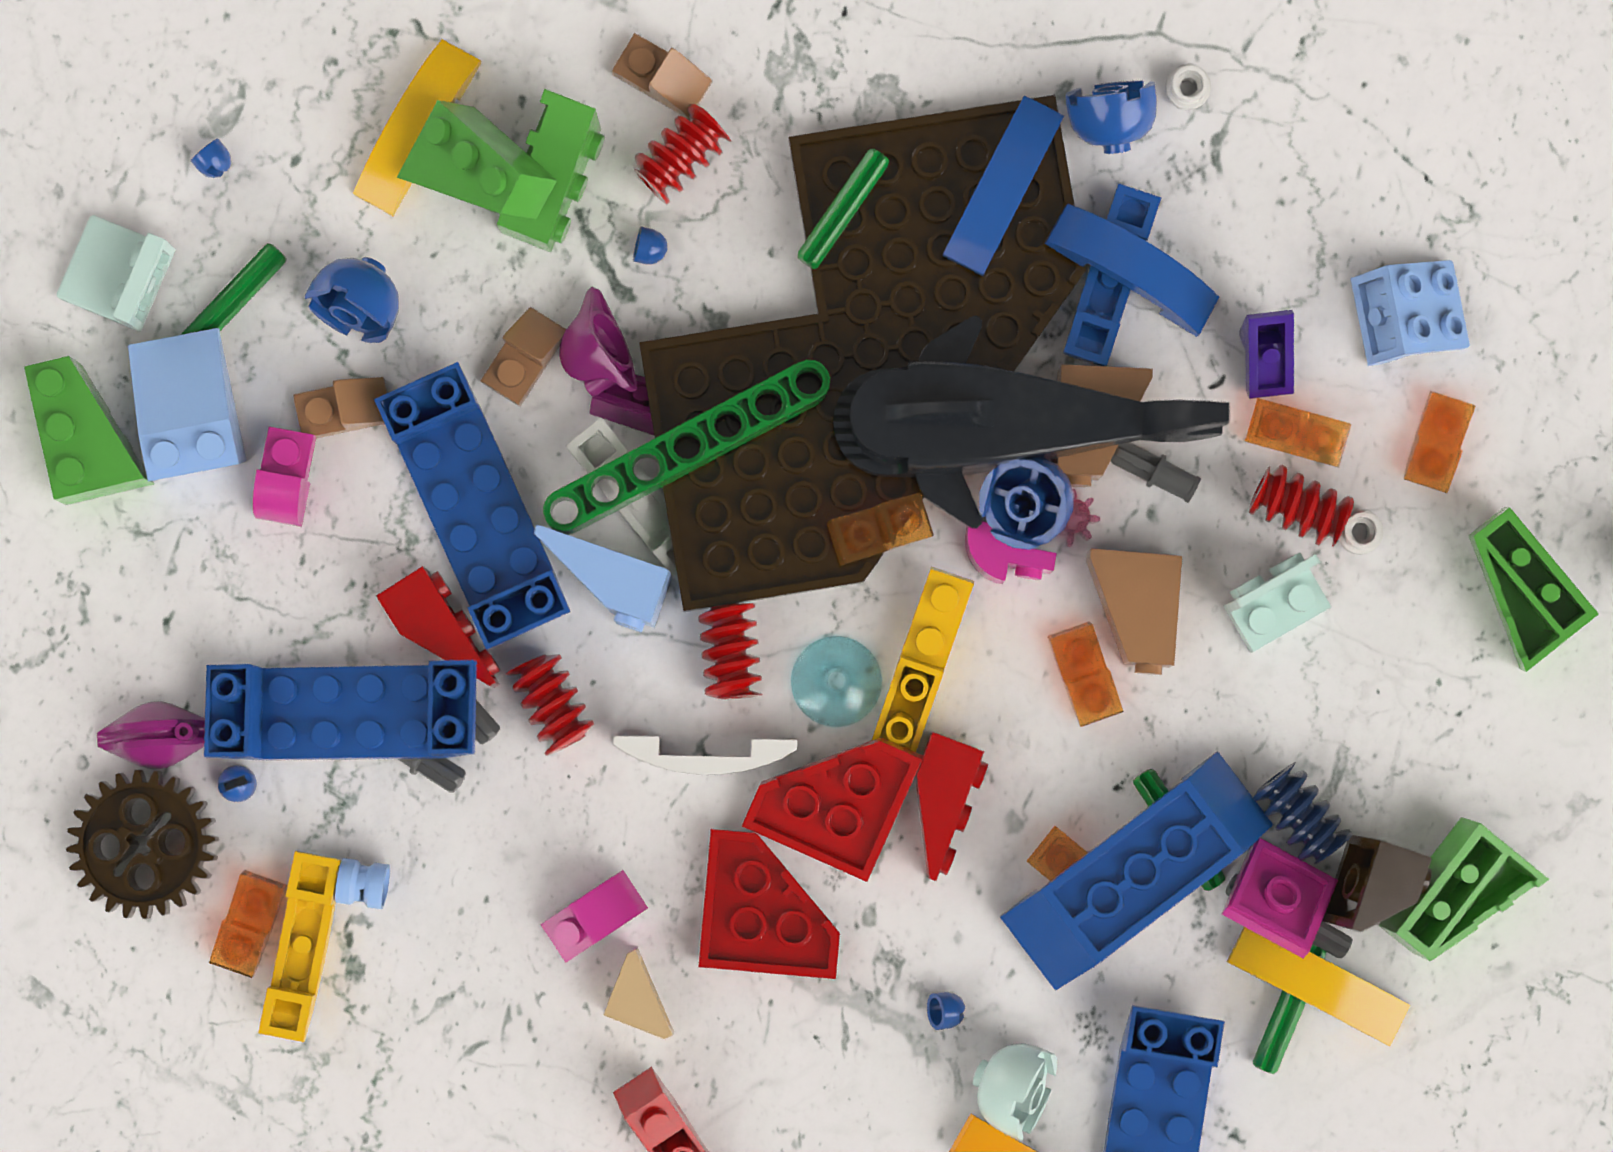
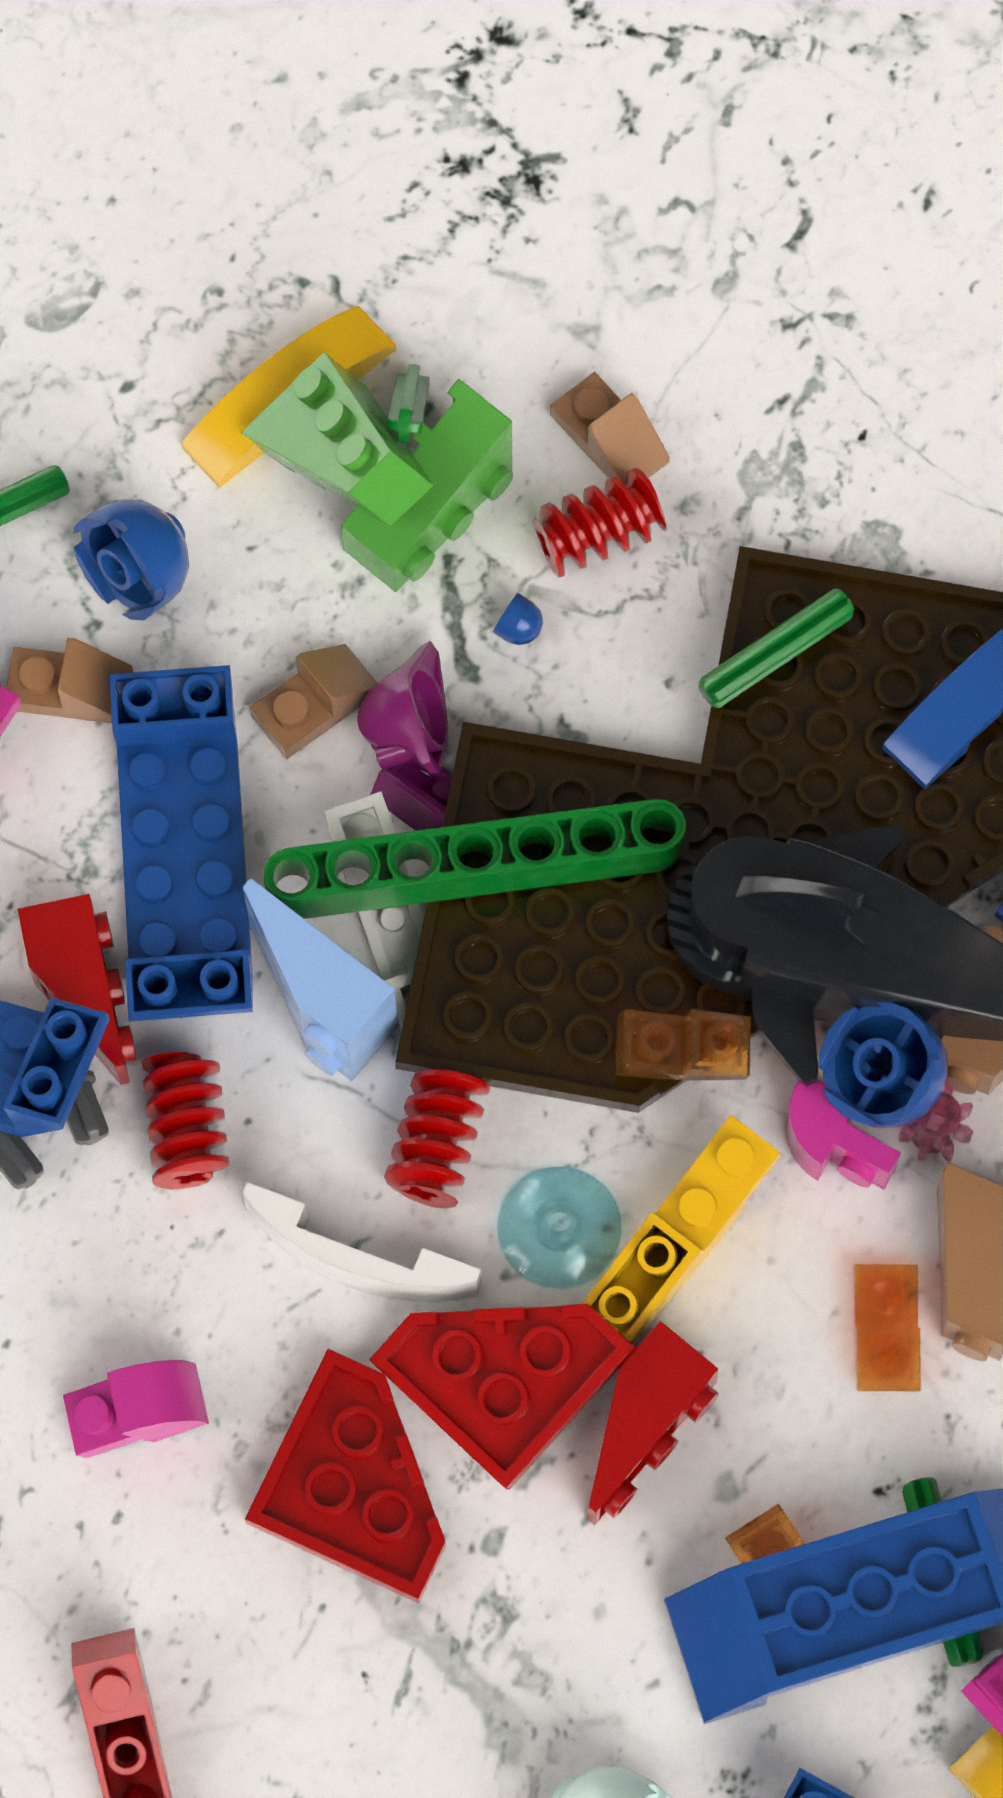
camera: 25 degrees right, 15 degrees down
blue hinge [190,138,231,178] -> none
tan slope [603,948,674,1039] -> none
blue hinge [927,992,965,1030] -> none
none -> axle [387,364,430,443]

